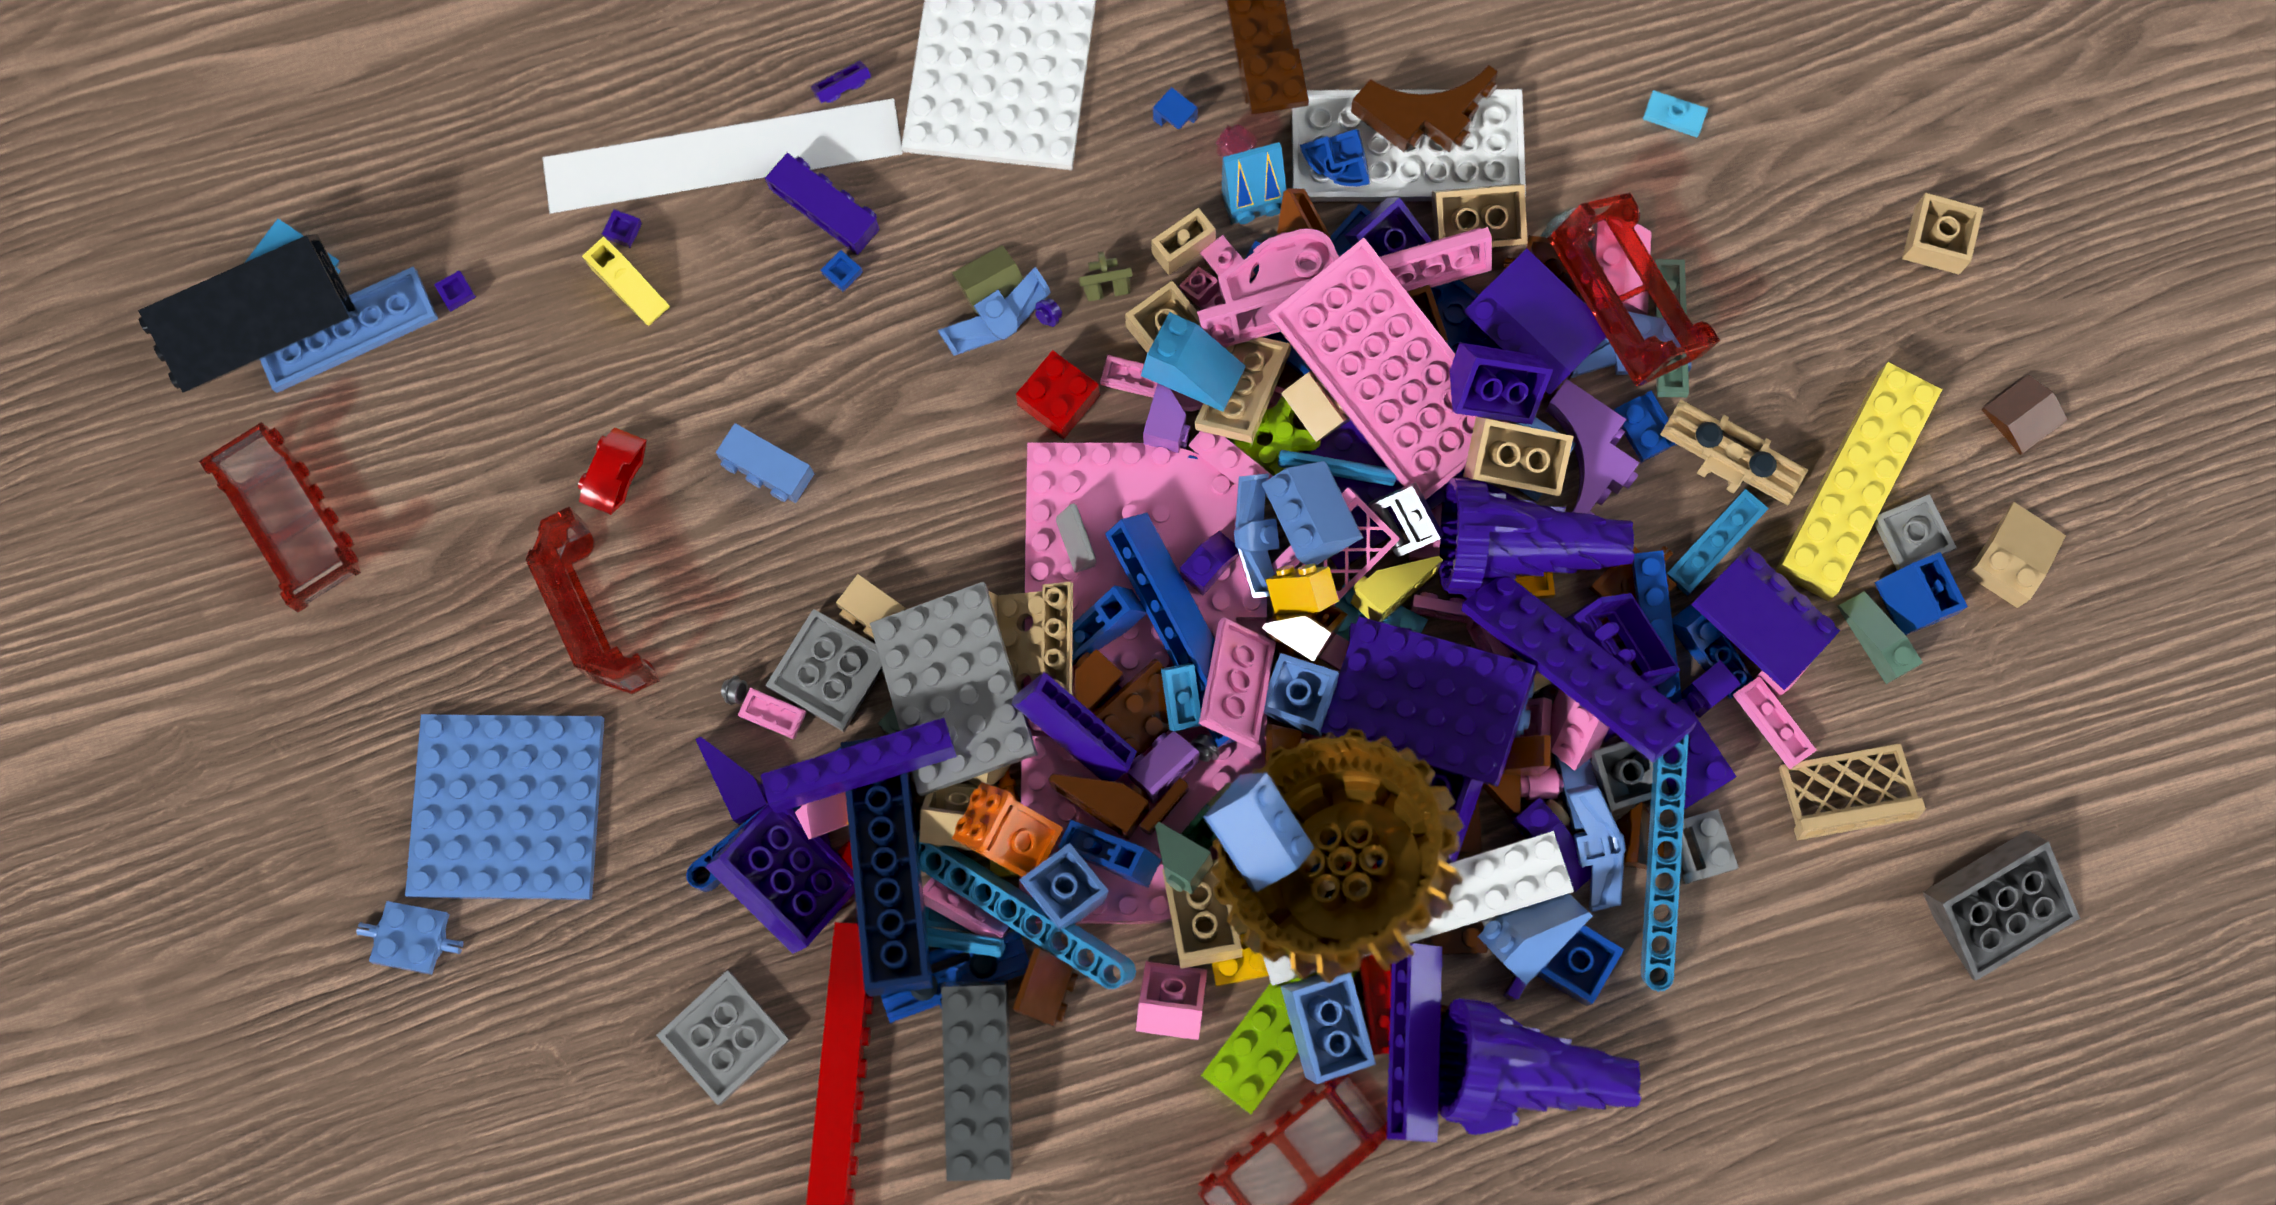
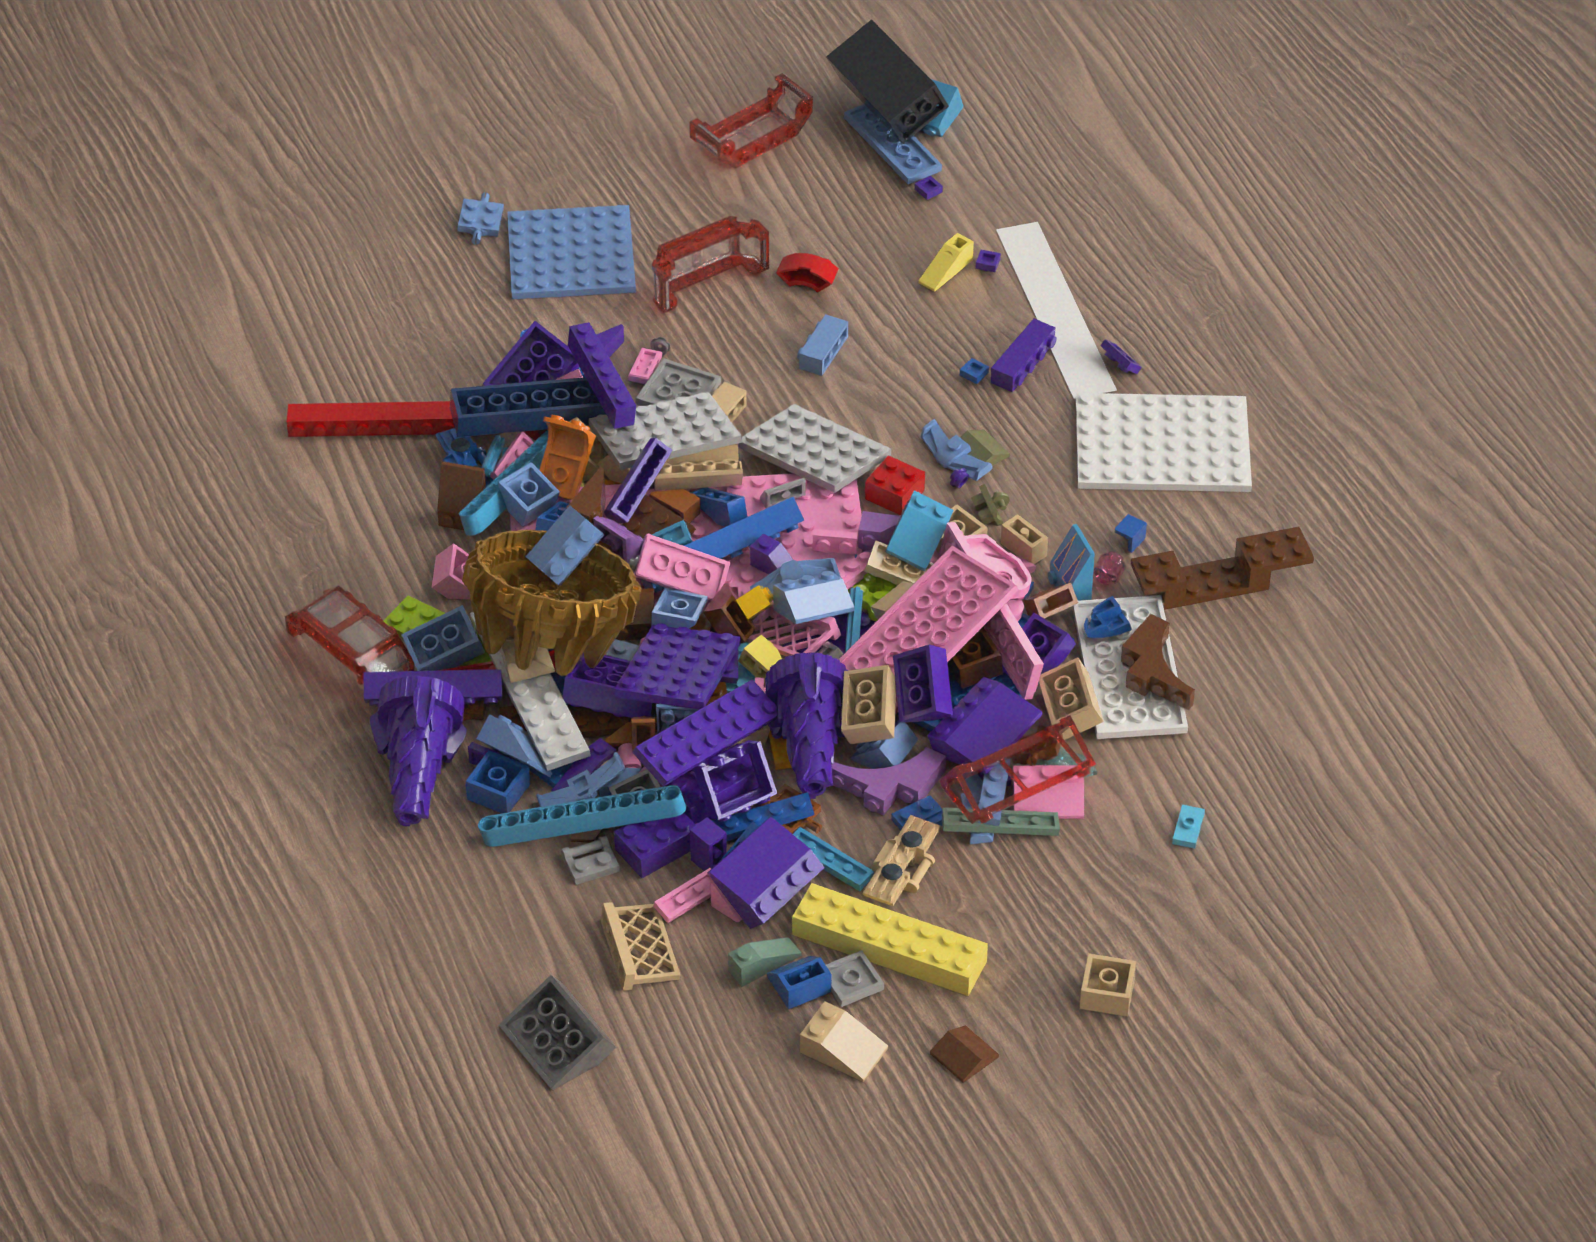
camera: 80 degrees right, 30 degrees down
light grey plate [656,970,791,1106] -> none
dark grey brick [941,980,1013,1181] -> none
none -> light grey plate [738,404,891,493]
none -> bright pink plate [813,529,858,554]

